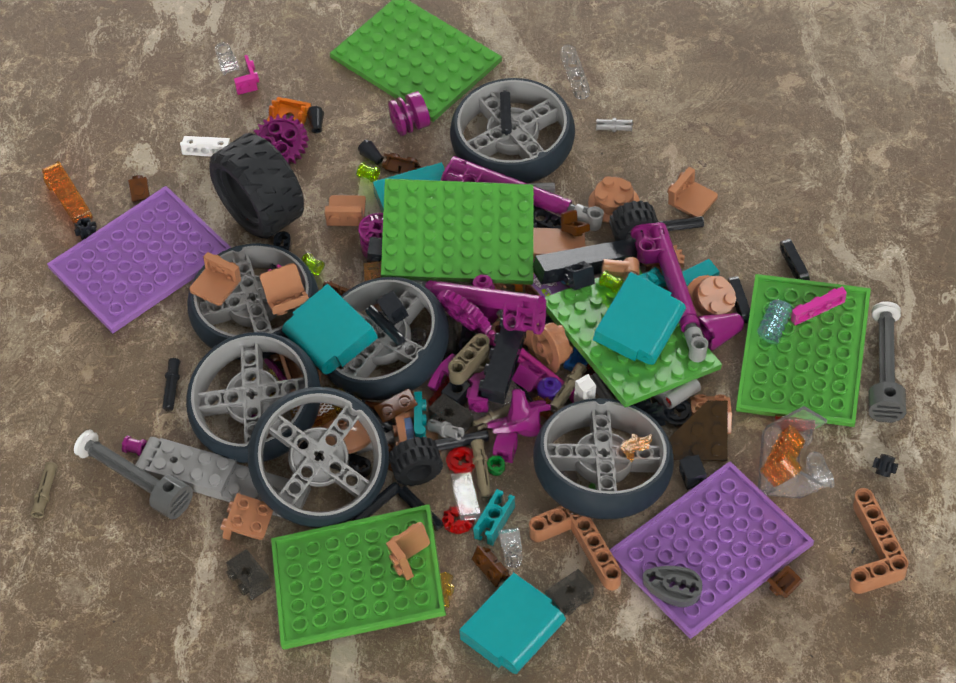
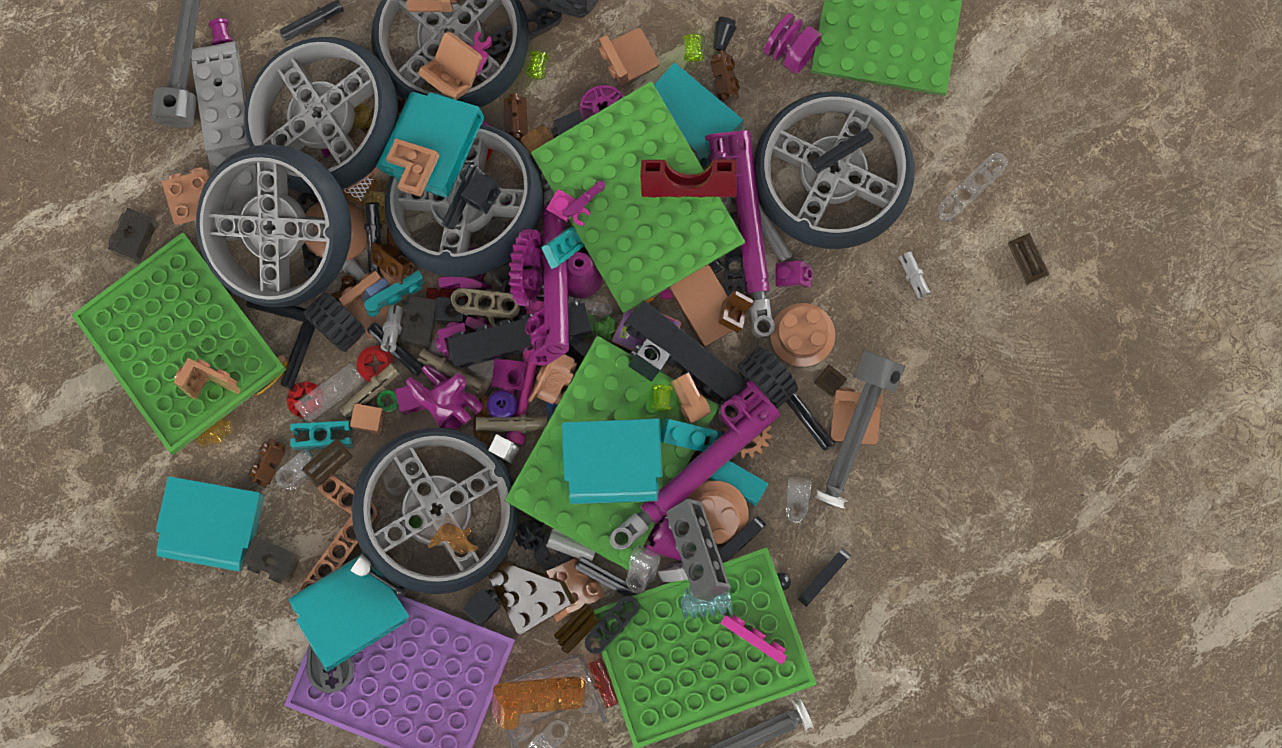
camera: 65 degrees right, 25 degrees up
none -> teal piece [288,554,409,672]
none -> dark brown tile [301,439,353,488]
none -> nougat panel [350,404,386,435]
none -> hinge [350,555,405,596]
none -> nougat plate [386,139,440,197]
none -> teal tile [541,225,584,269]
none -> dark pink plate [546,189,591,226]
none -> dark brown tile [554,603,600,654]
none -> magenta piece [563,180,606,217]
none -> black axle [575,557,641,597]
none -> black beam [585,596,640,654]
none -> clear piece [626,545,661,593]
none -> dark red arch [640,159,737,198]
none -> light grey beam [658,562,688,582]
none -> dark grey brick [666,499,731,601]
none -> magenta bracket [776,260,813,288]
none -> clear piece [786,477,812,524]
none -> dark grey piece [813,350,906,508]
none -> dark brown tile [814,364,847,398]
none -> dark brown tile [1008,233,1050,285]

